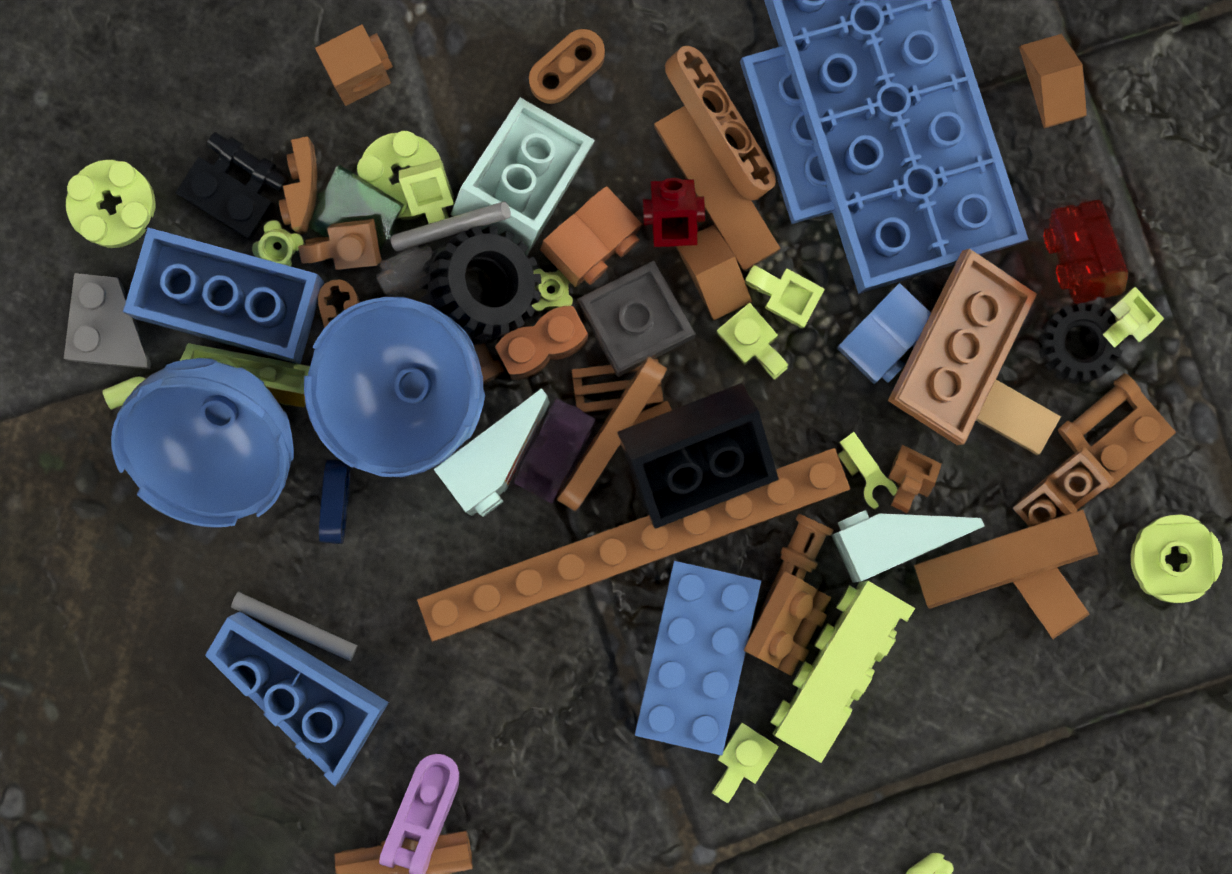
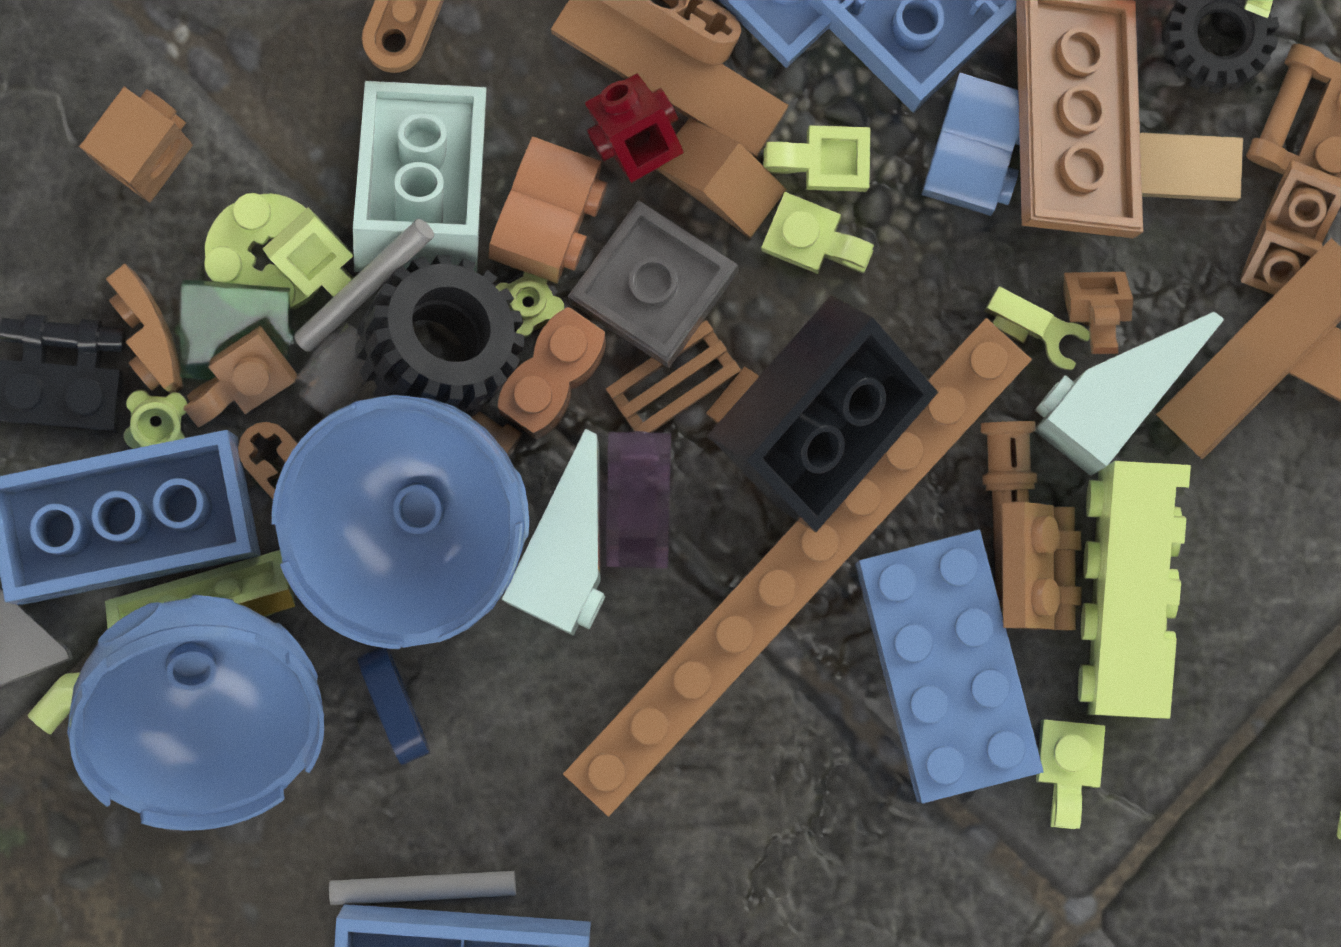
camera: 30 degrees left, 0 degrees up
medium nougat beam [556,356,667,511] -> none

